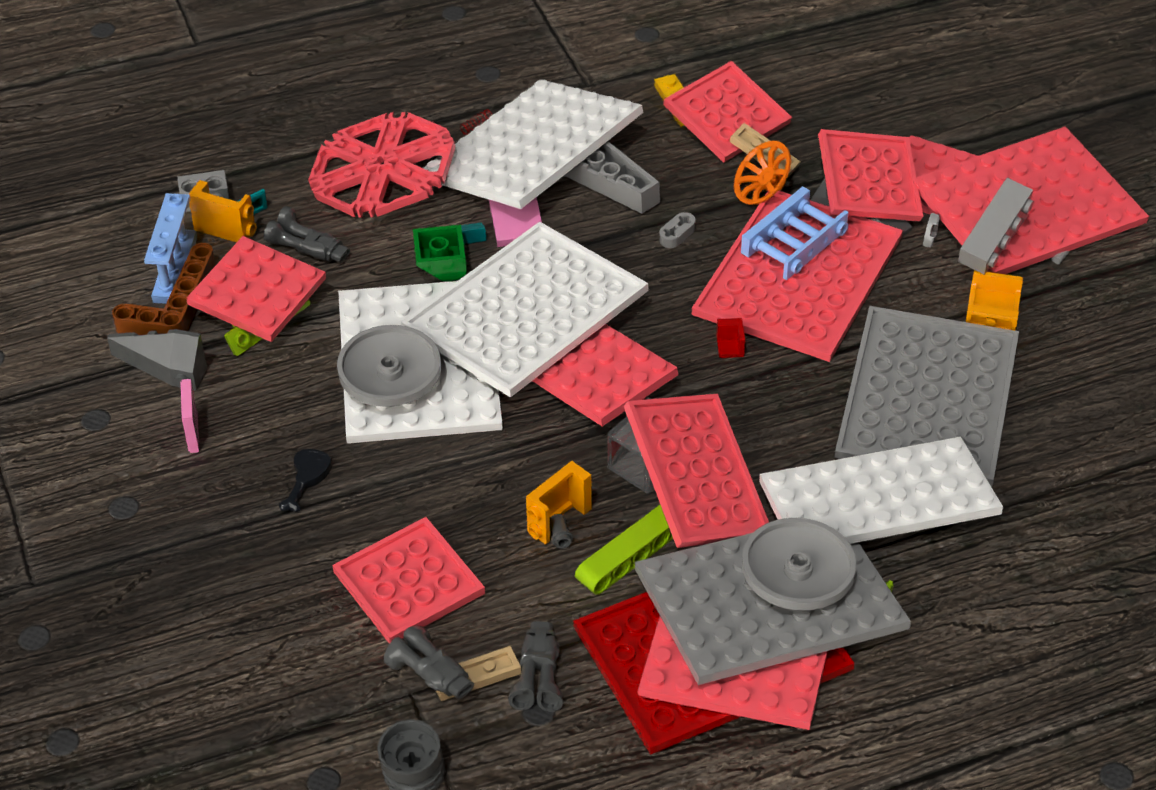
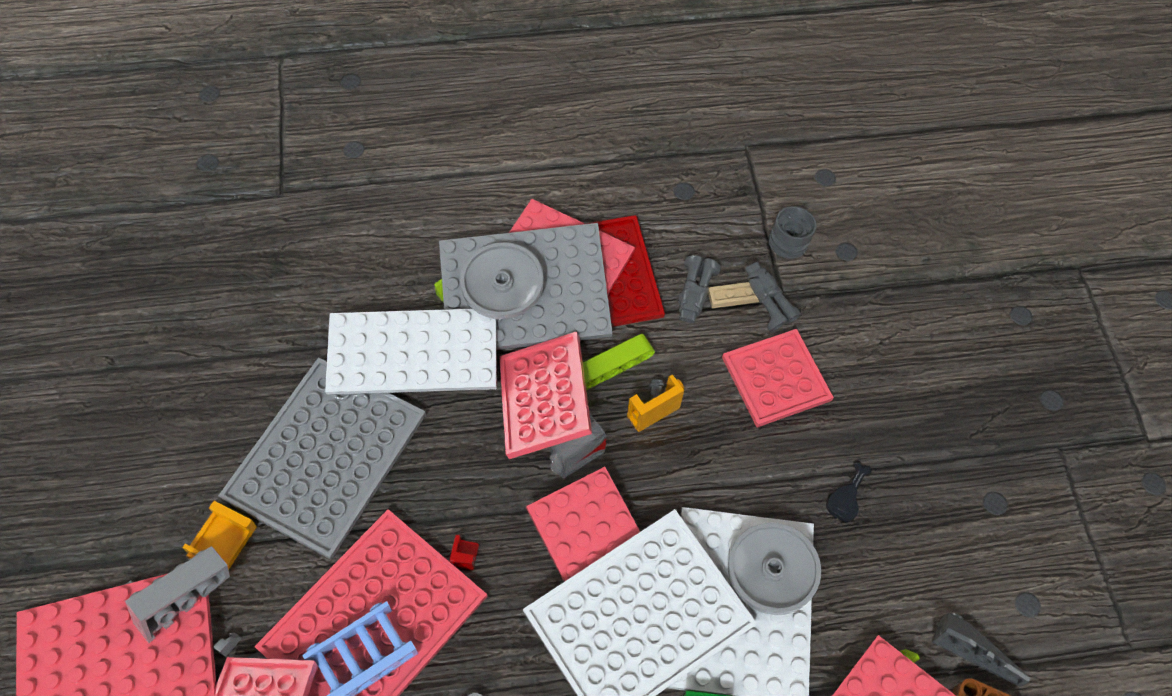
camera: 170 degrees left, 15 degrees up
bright pink tile [181,379,199,453] -> none

